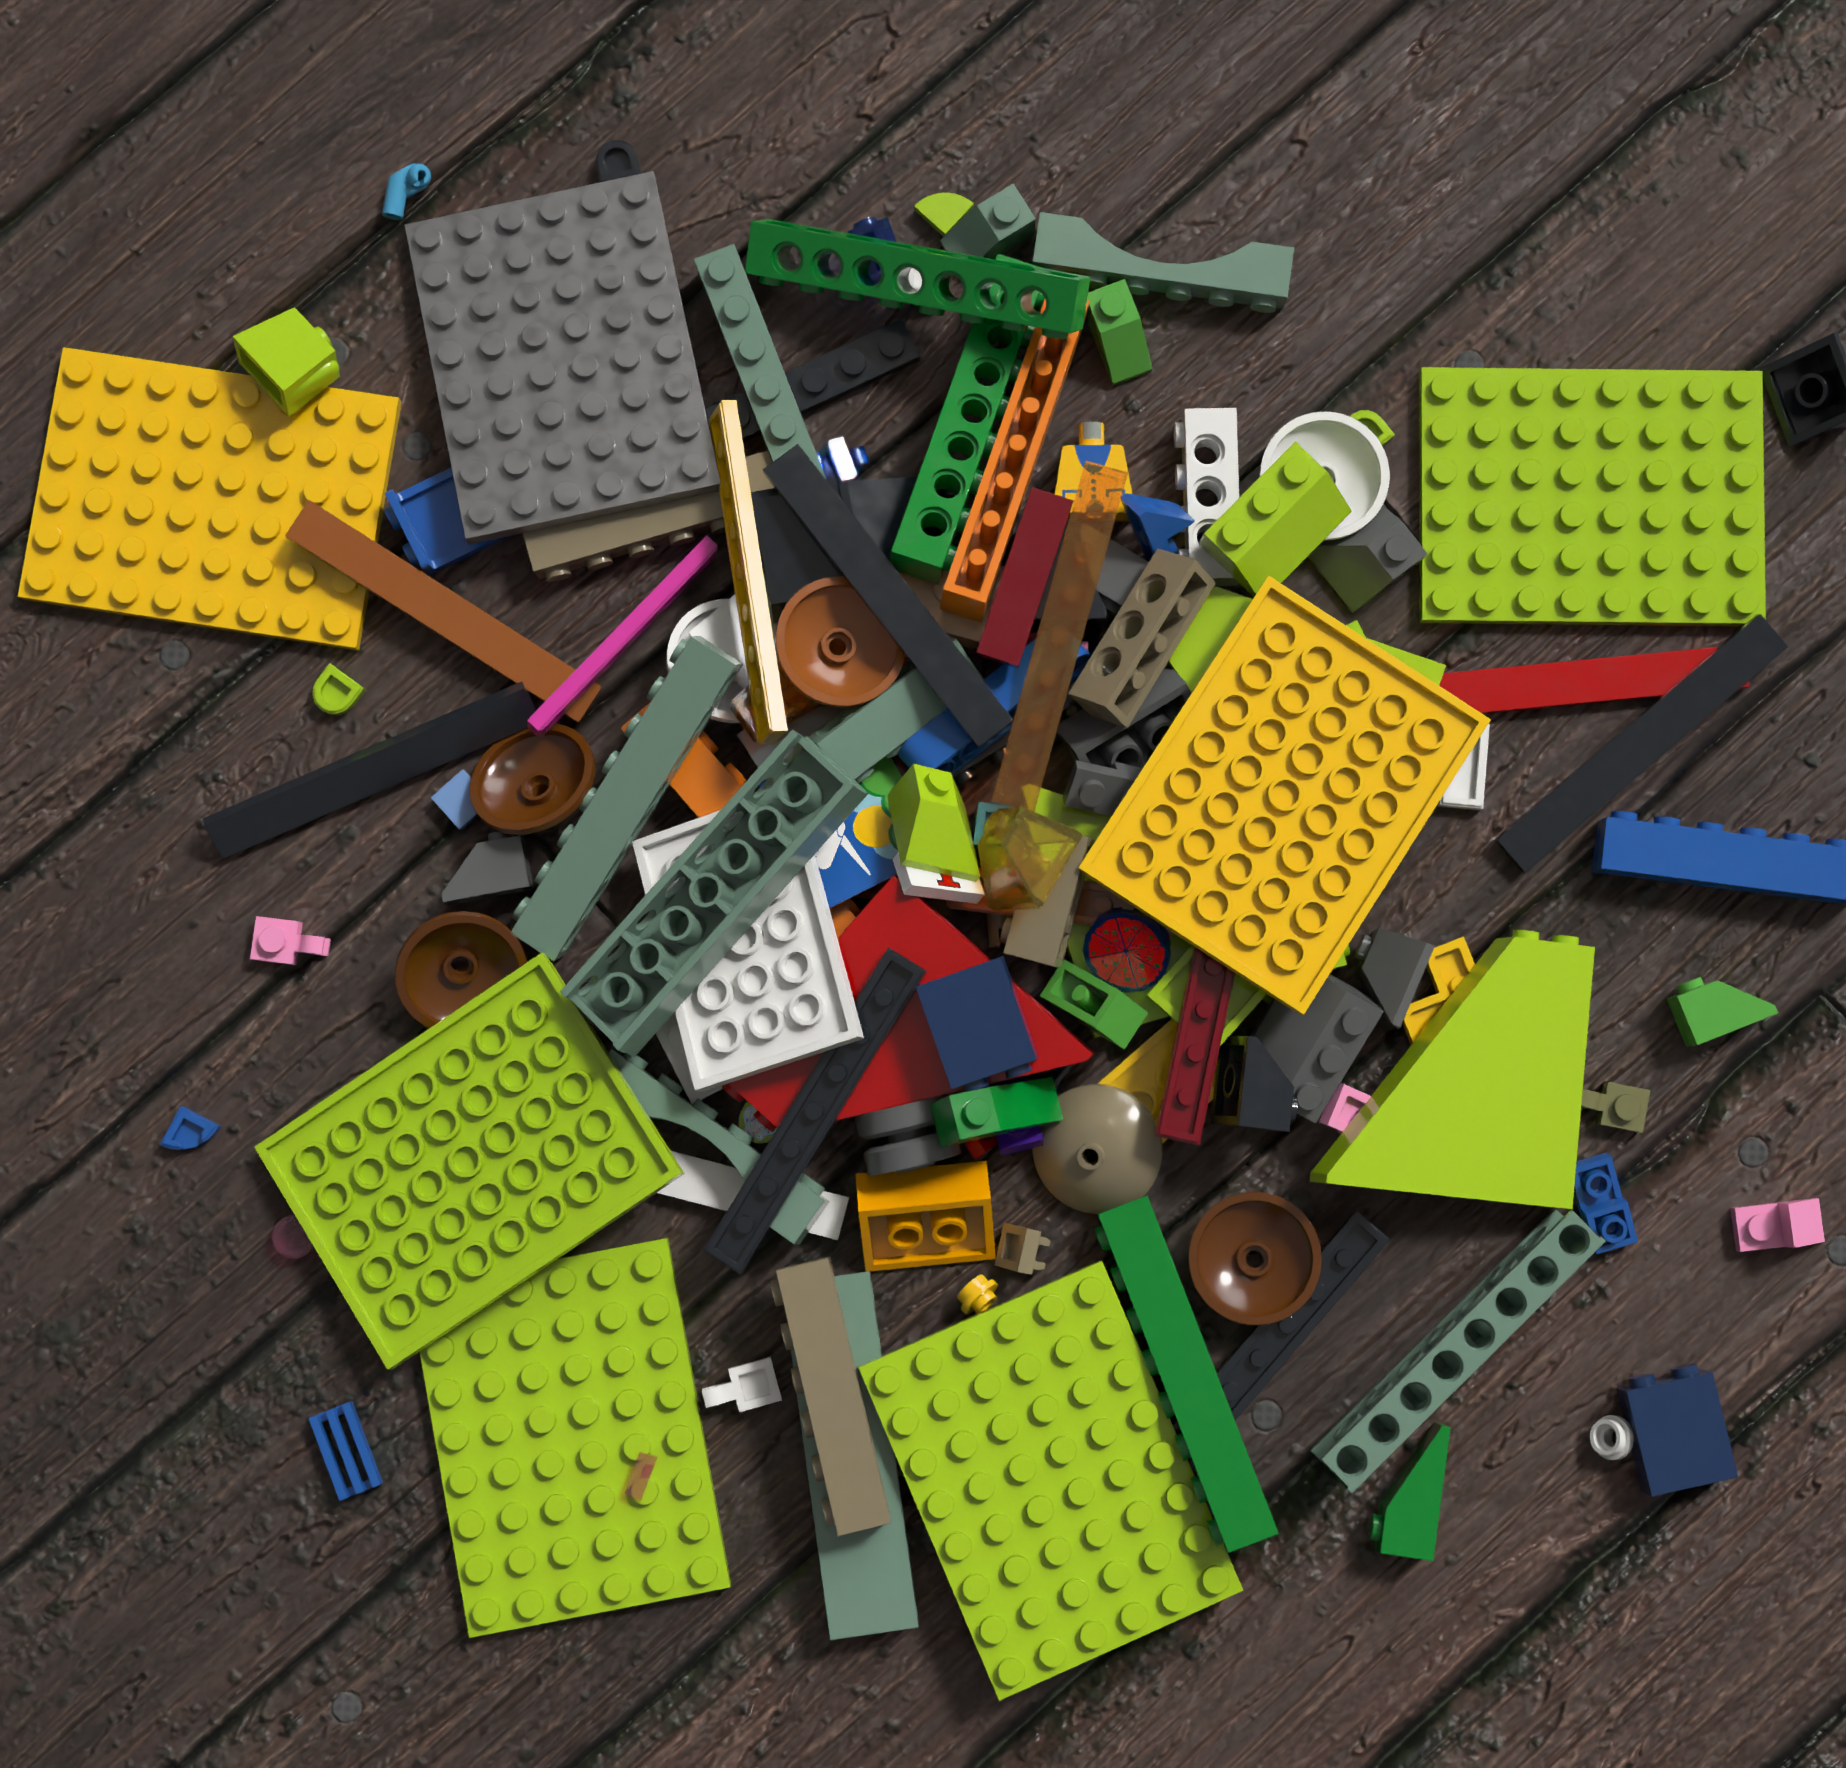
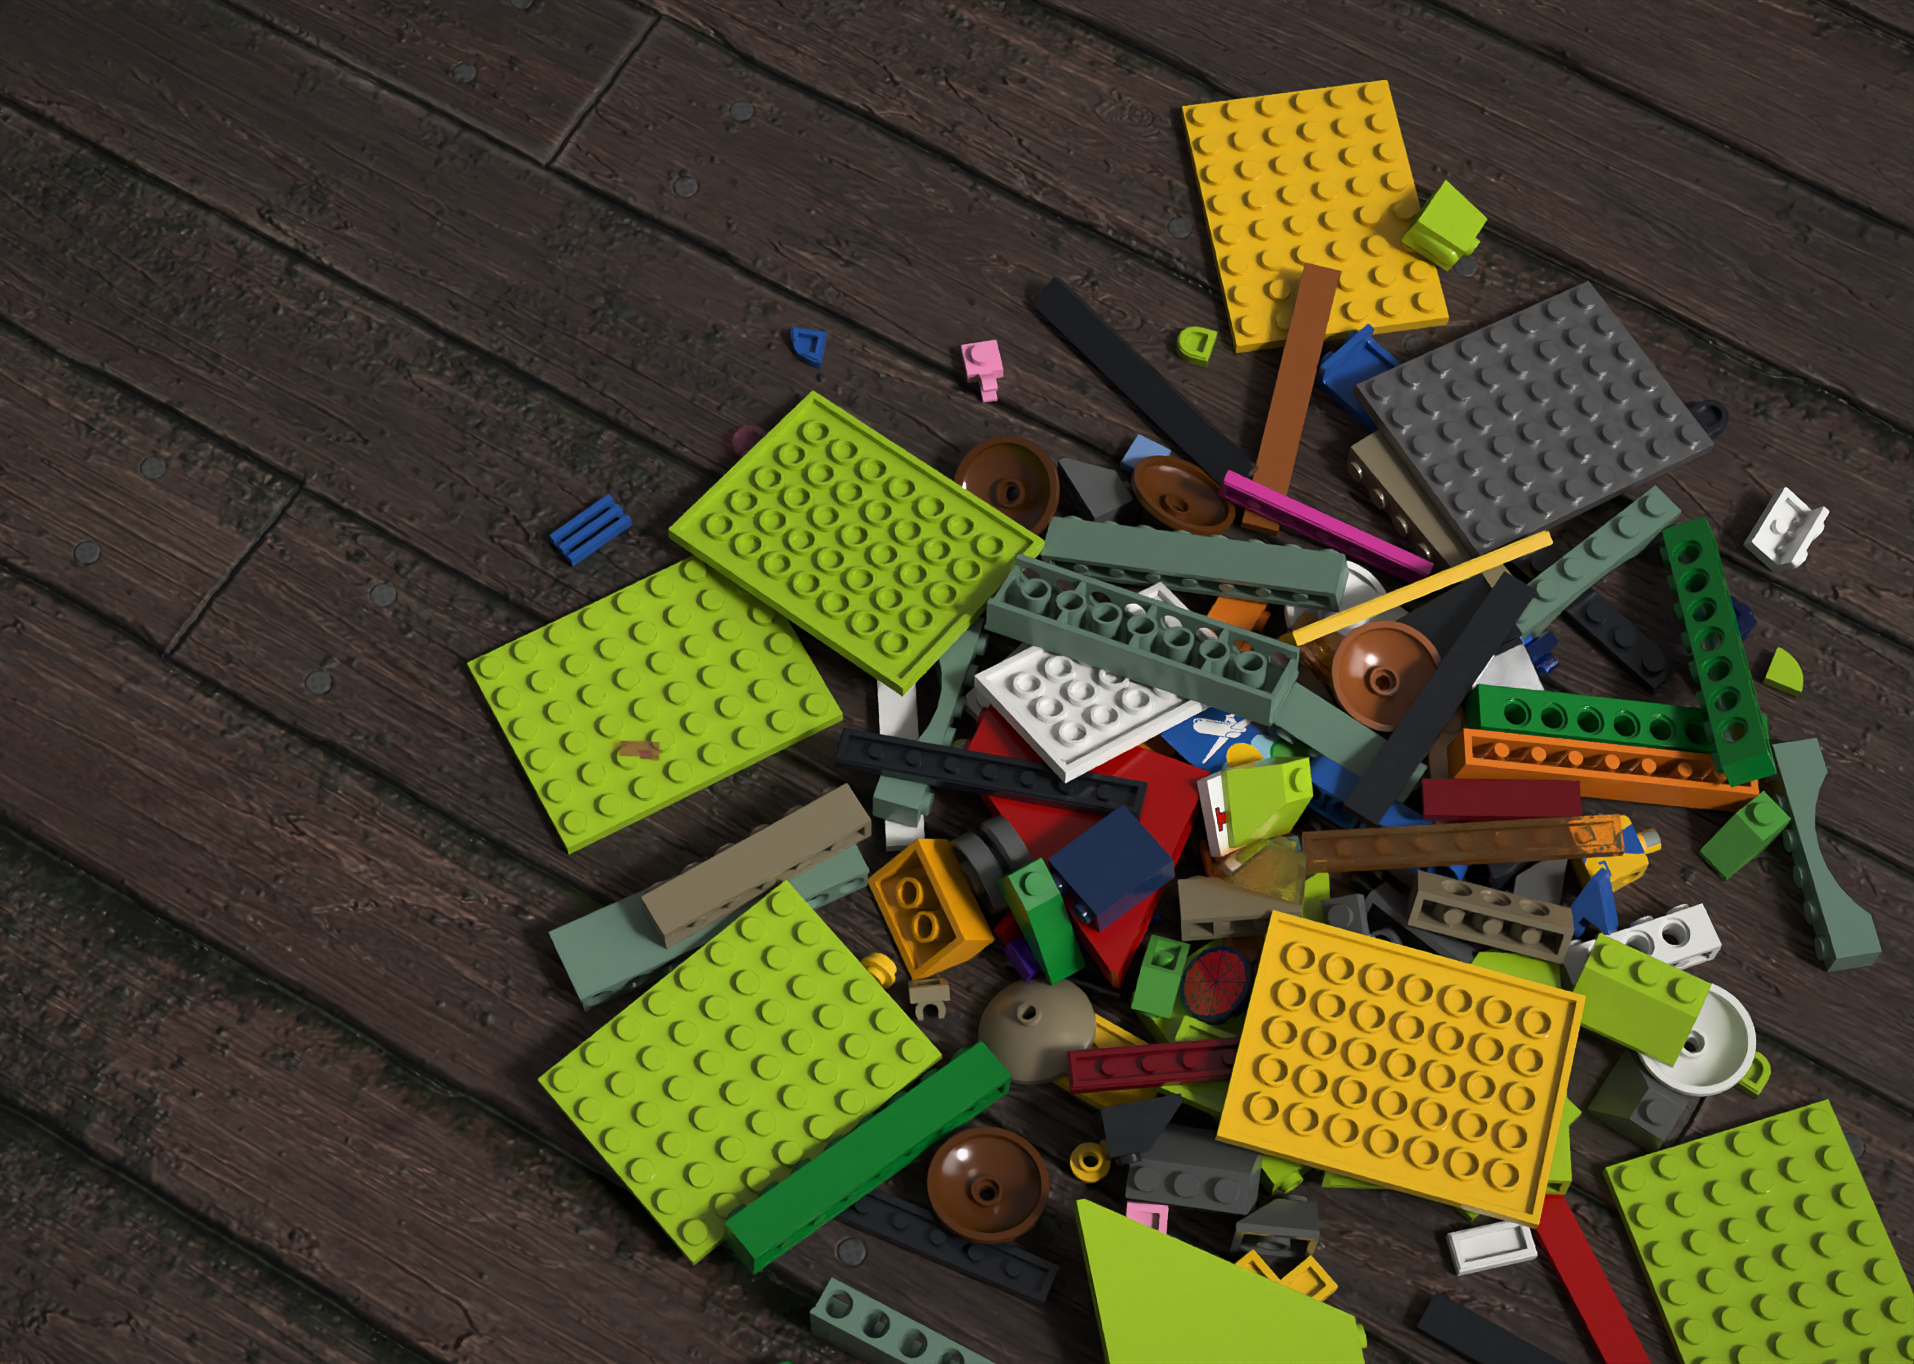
camera: 70 degrees right, 20 degrees down
dark azure arm [382,163,431,220] -> none
white plate [702,1357,782,1412] -> none
sand green slope [940,183,1036,259] -> none
none -> yellow plate [1070,1142,1111,1183]
none -> white bracket [1743,487,1829,573]

